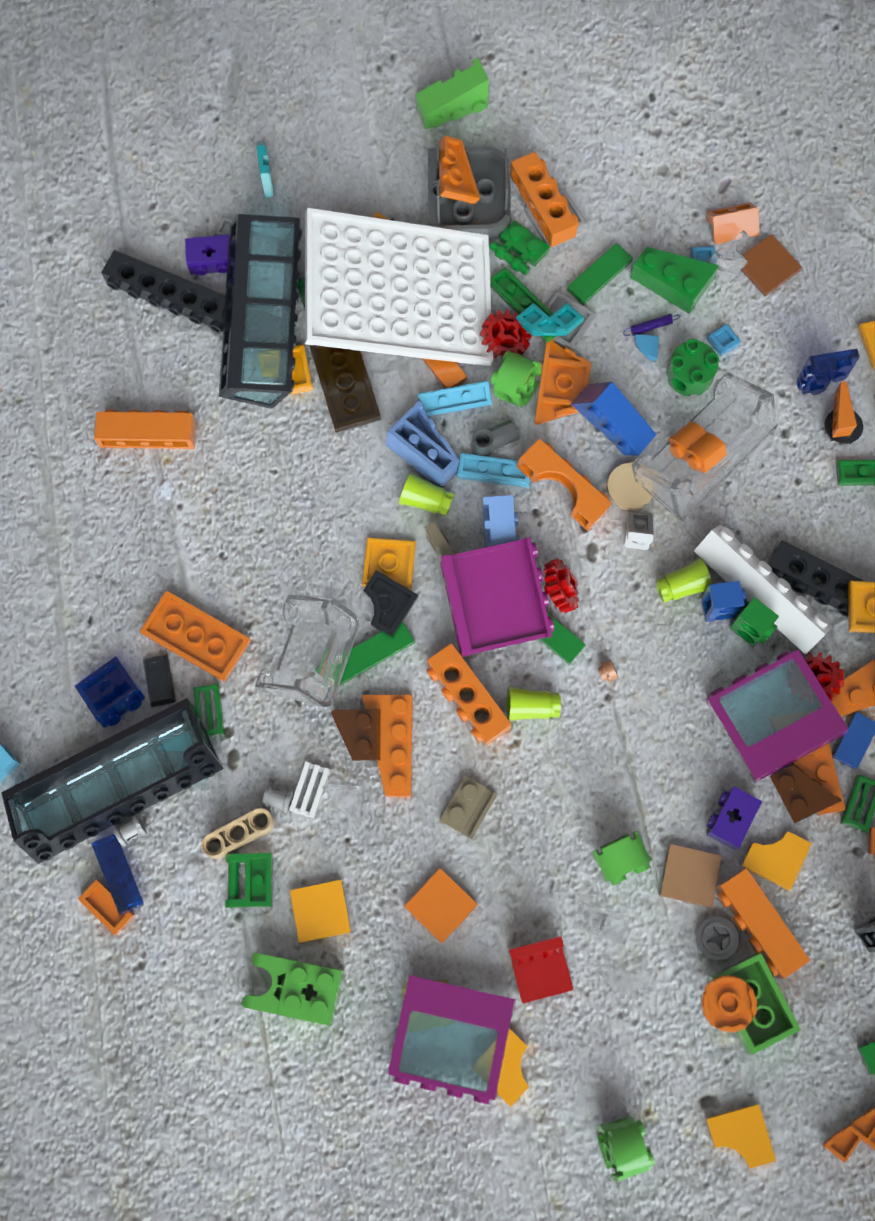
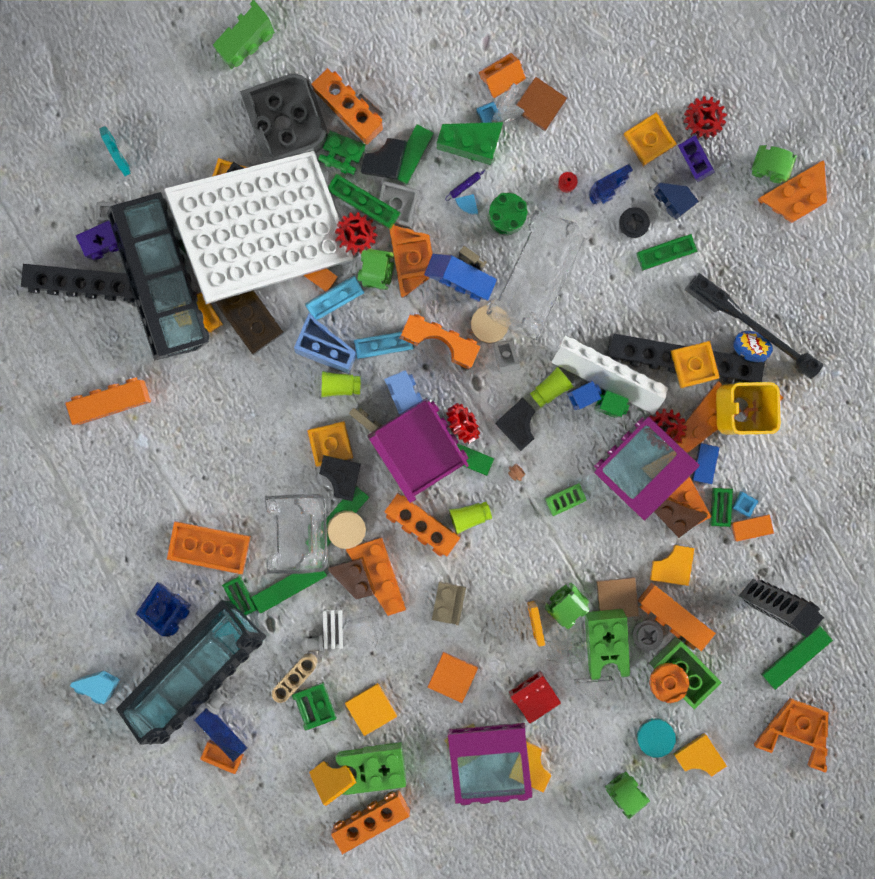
camera: 25 degrees left, 15 degrees up
black tile [143,654,176,707] -> none
orange wing [439,136,480,204] -> none
dark grey piece [471,419,520,456] -> none
teal tile [516,303,584,336] -> none
orange brick [669,421,727,473] -> none
dark purple brick [706,786,762,850] -> none
dark azure tile [707,324,741,357] -> none
orange slope [832,381,857,438] -> none
none -> green tile [251,559,328,614]
none -> light orange tile [309,761,356,806]
none -> tan tile [327,510,366,549]
none -> orange brick [331,790,410,855]
none -> black tile [360,138,407,180]
none -> dark tan plate [458,246,487,272]
none -> black tile [495,398,536,451]
none -> light orange tile [527,601,545,647]
none -> bright green slope [544,483,587,516]
none -> red tile [558,172,578,193]
none -> bright green brick [585,609,630,680]
none -> teal tile [637,718,676,758]

